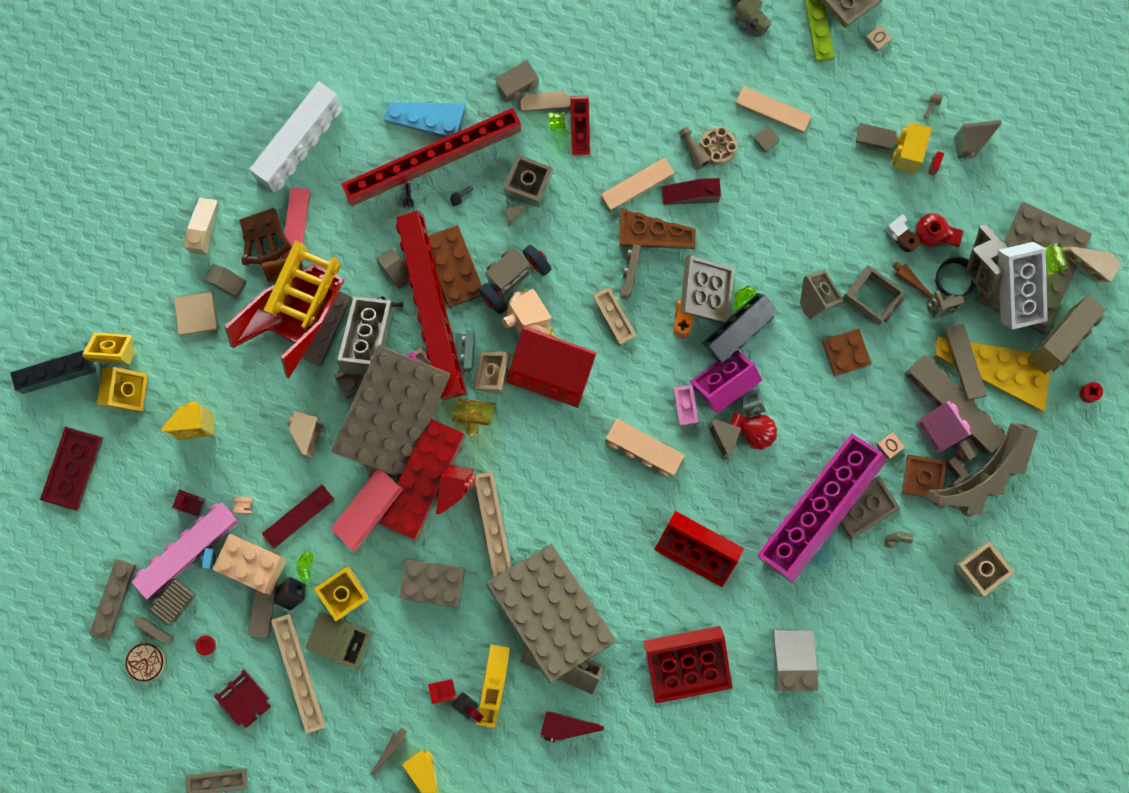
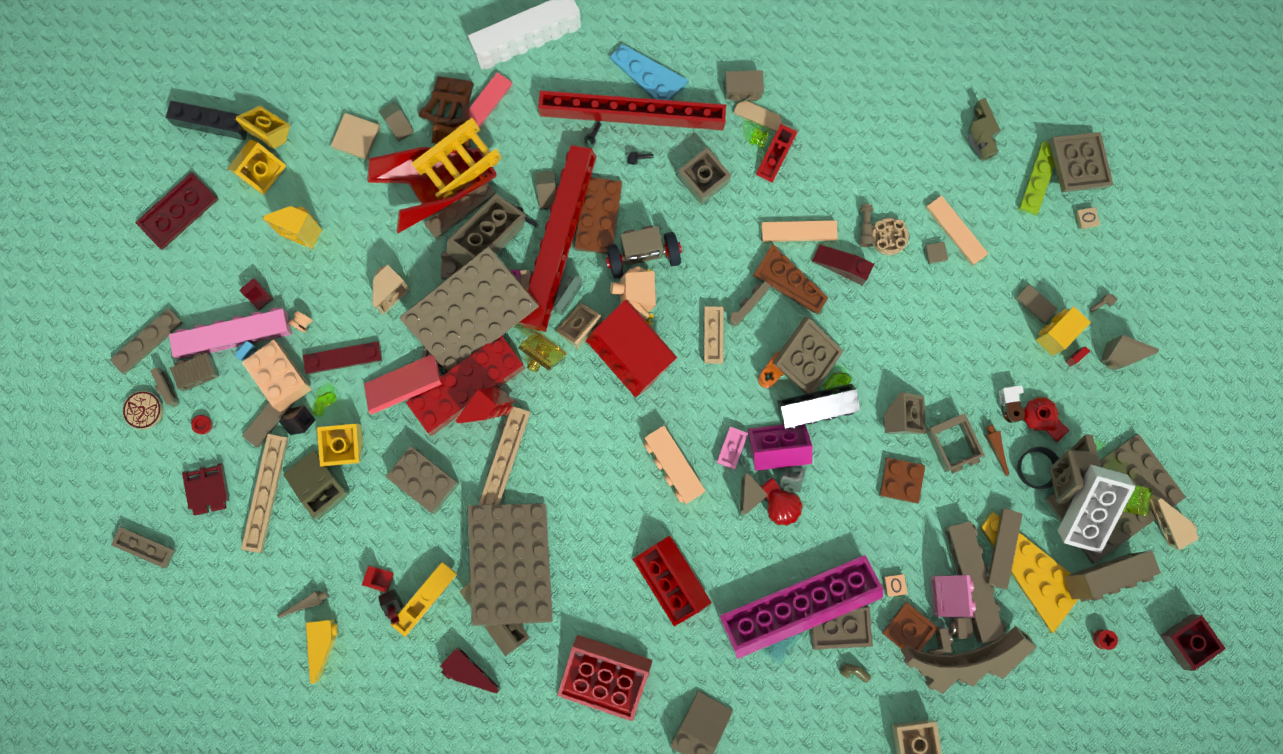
camera: 25 degrees right, 0 degrees up
tan slope [184,198,219,255] -> none
dark tan slope [506,205,525,226] -> none
dark tan bracket [927,291,964,319] -> none

